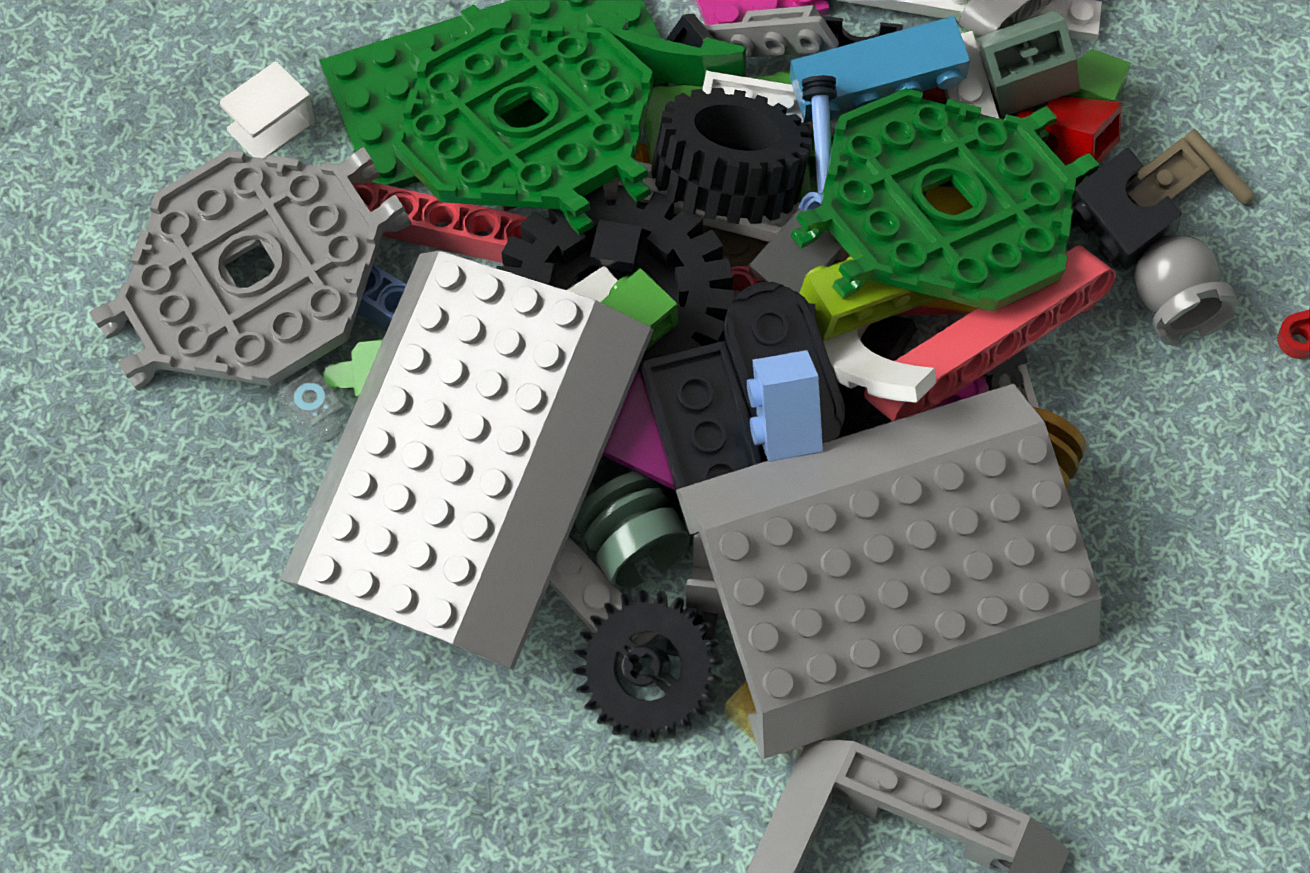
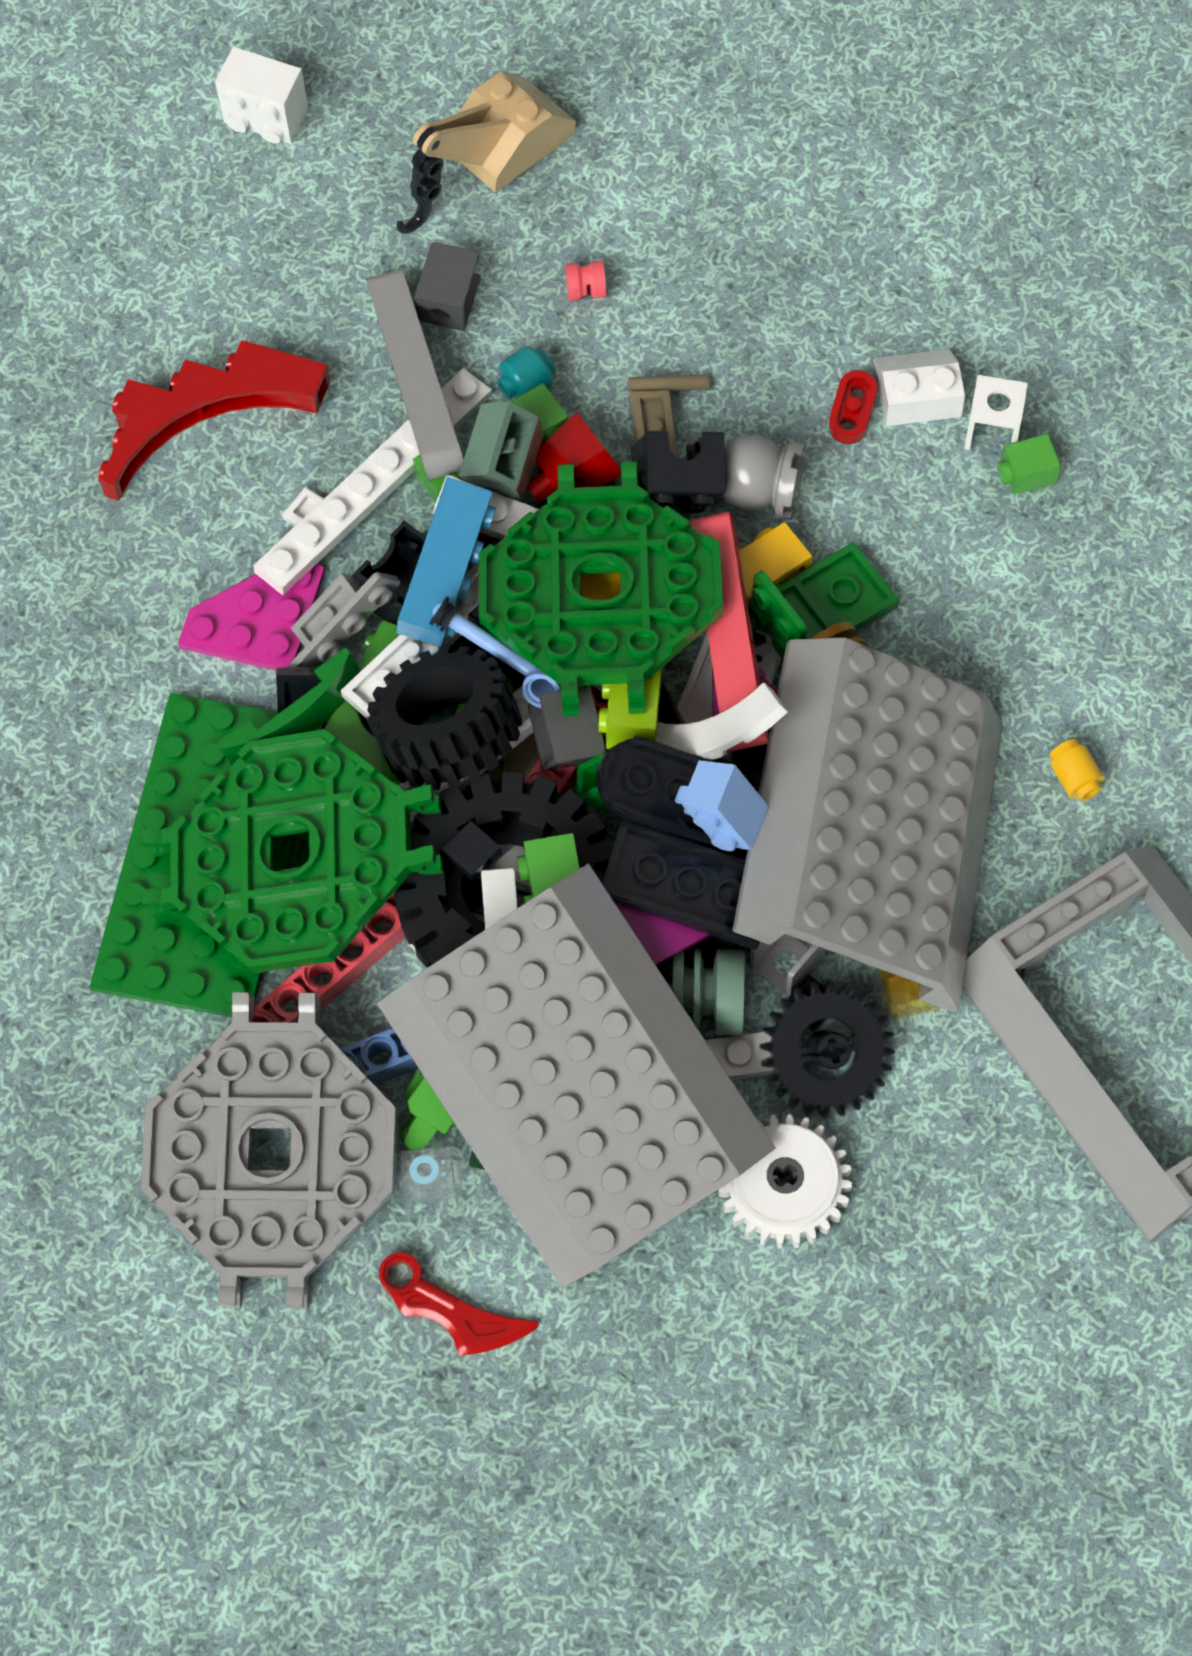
camera: 55 degrees left, 5 degrees up
white piece [220,61,315,159] -> none
none -> red piece [379,1252,538,1356]
none -> teal head [497,346,556,399]
none -> coral wheel [565,260,606,301]
none -> white gear [718,1114,852,1249]
none -> yellow brick [739,522,812,609]
none -> green bracket [749,542,899,659]
none -> yellow brick [1049,739,1105,801]

